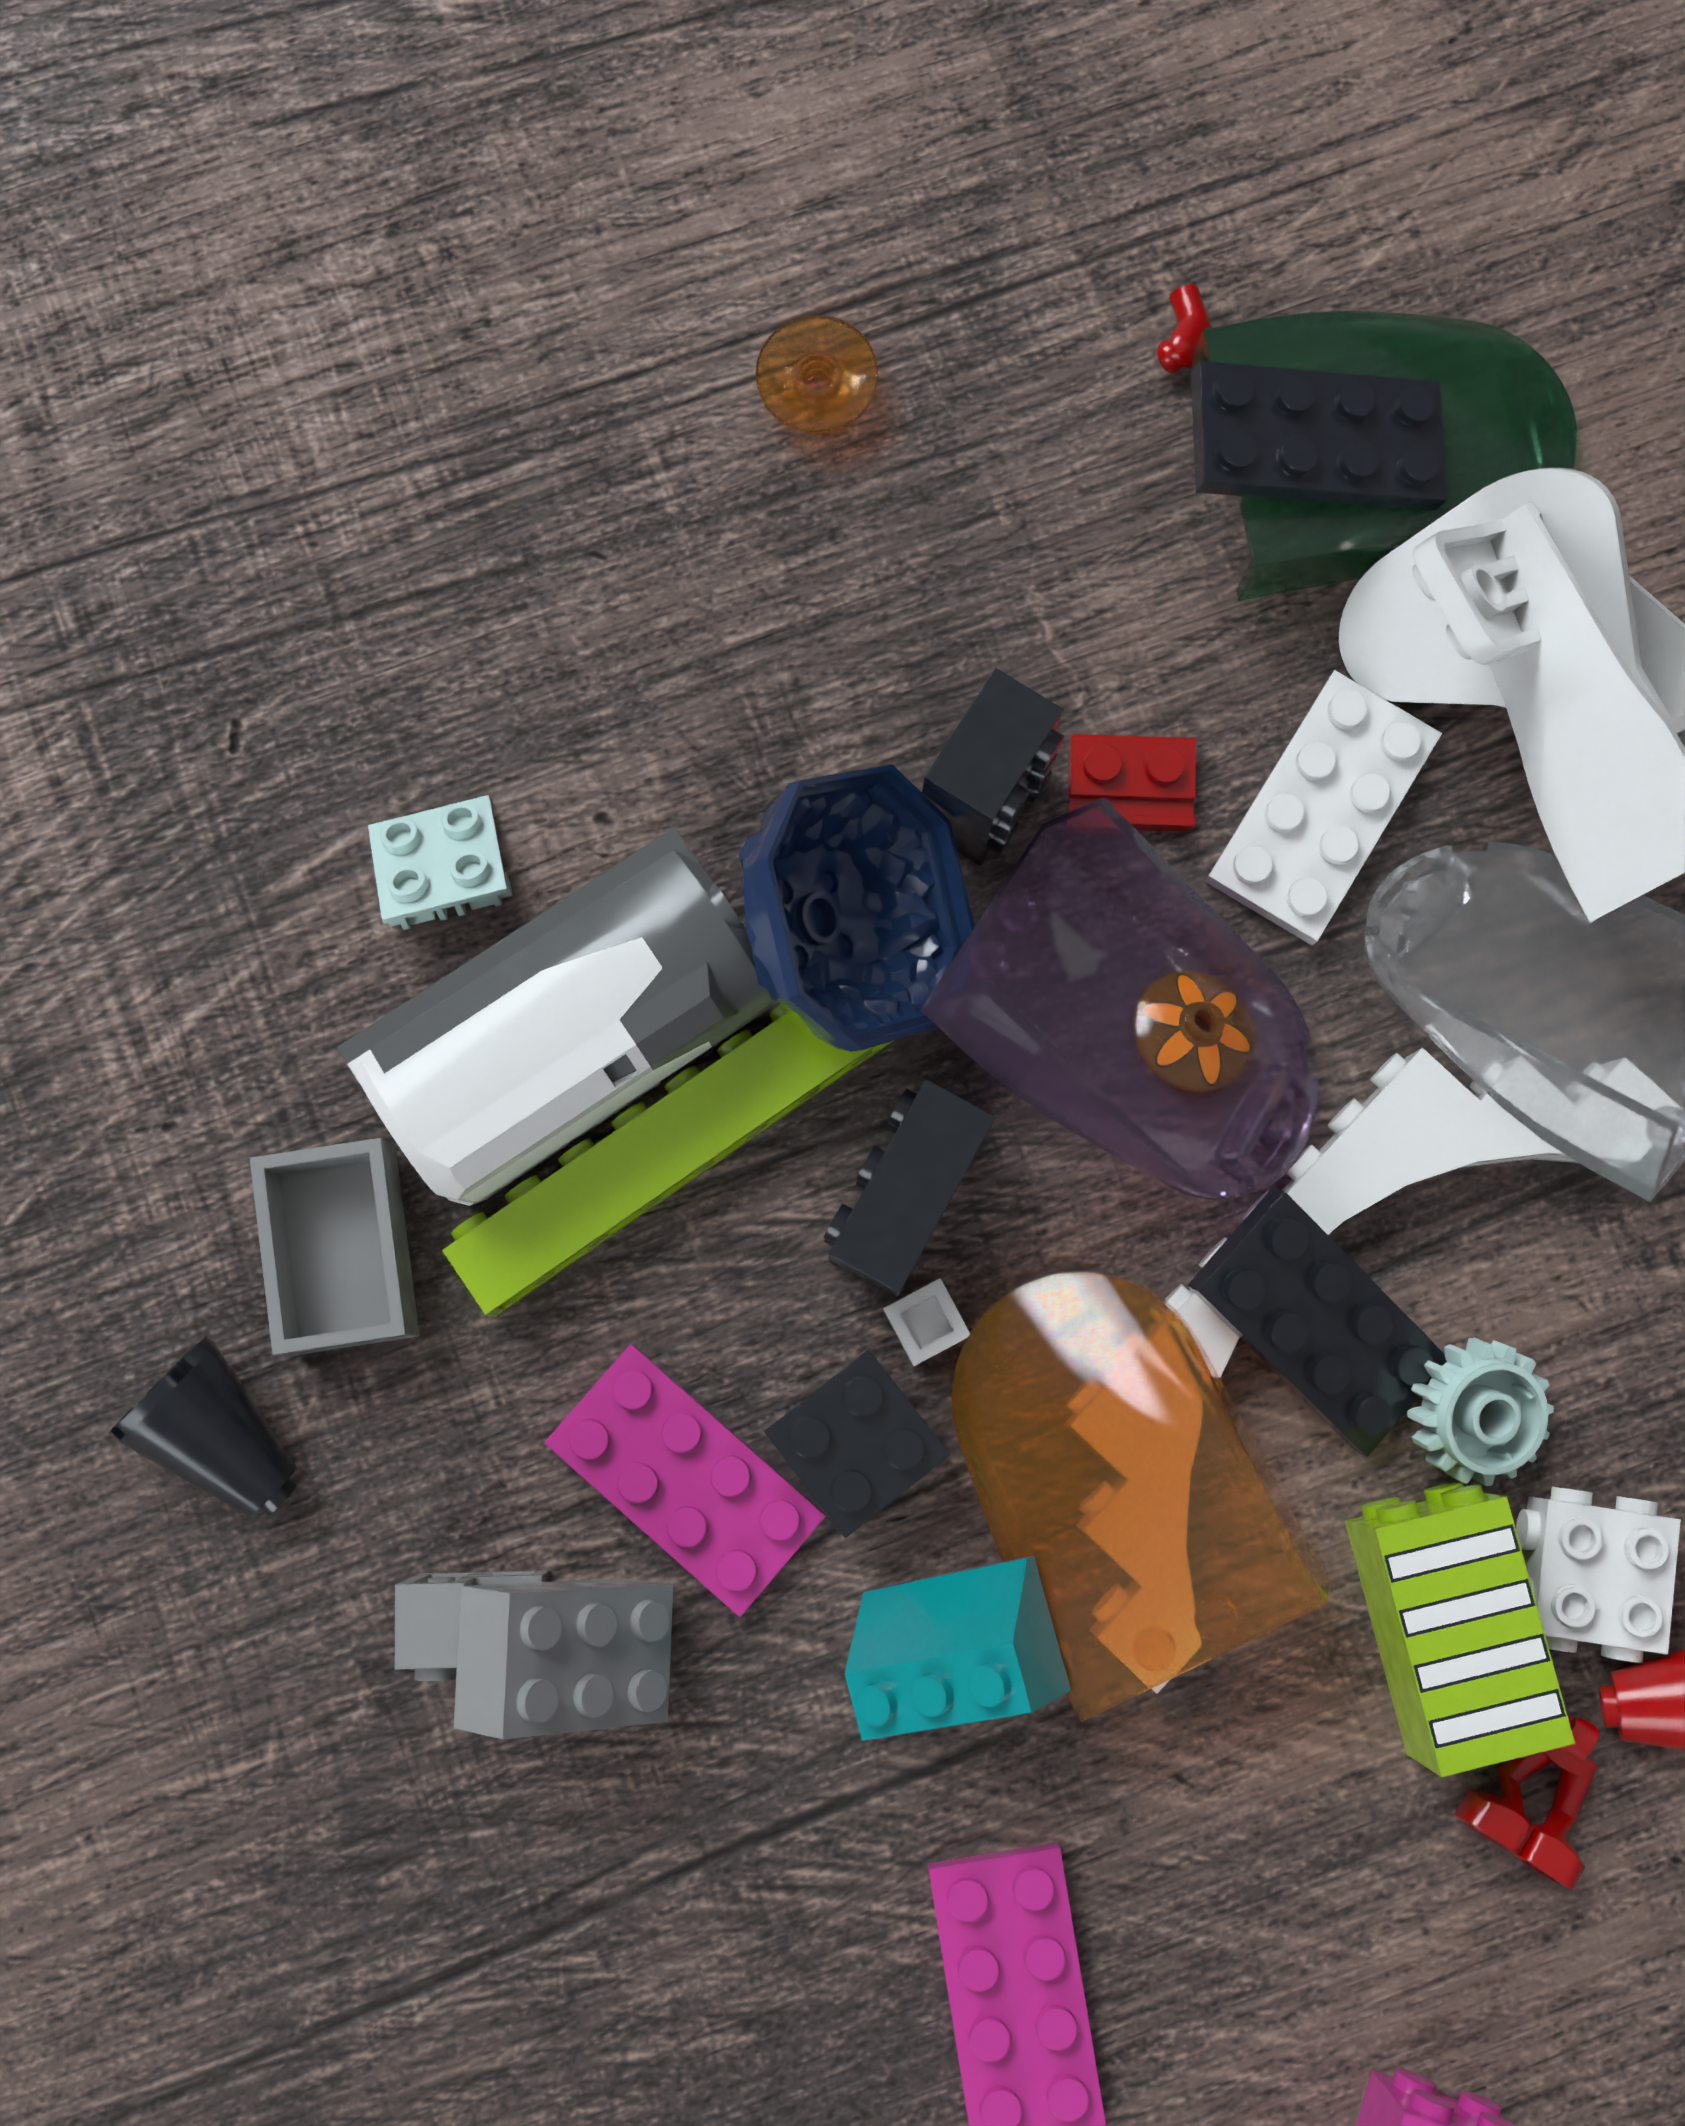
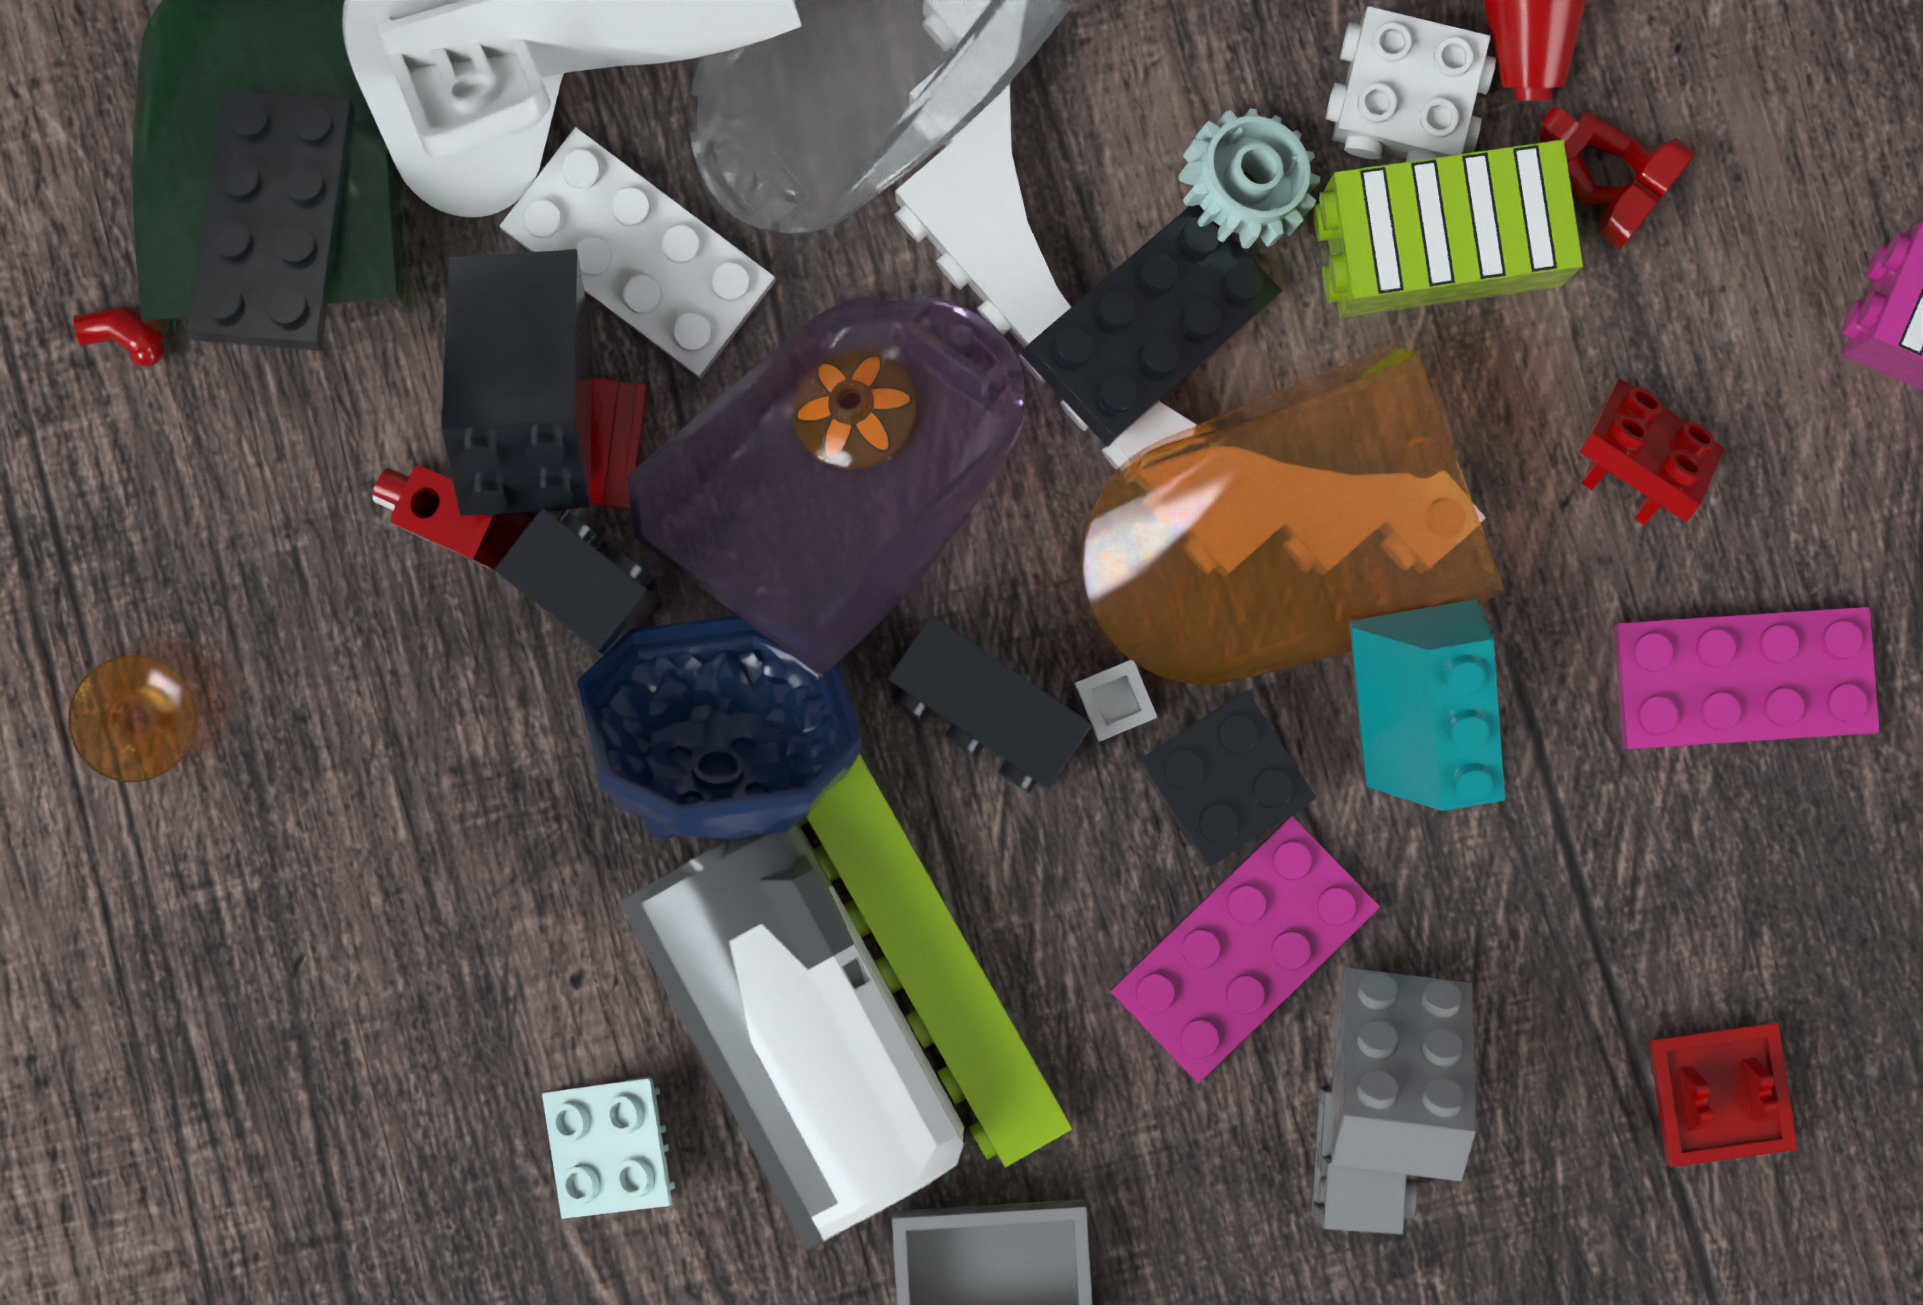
camera: 85 degrees left, 5 degrees up
none -> red torso [373,465,533,571]
none -> black brick [441,249,592,516]
none -> red plate [1579,378,1725,525]
none -> red plate [1648,1022,1798,1168]

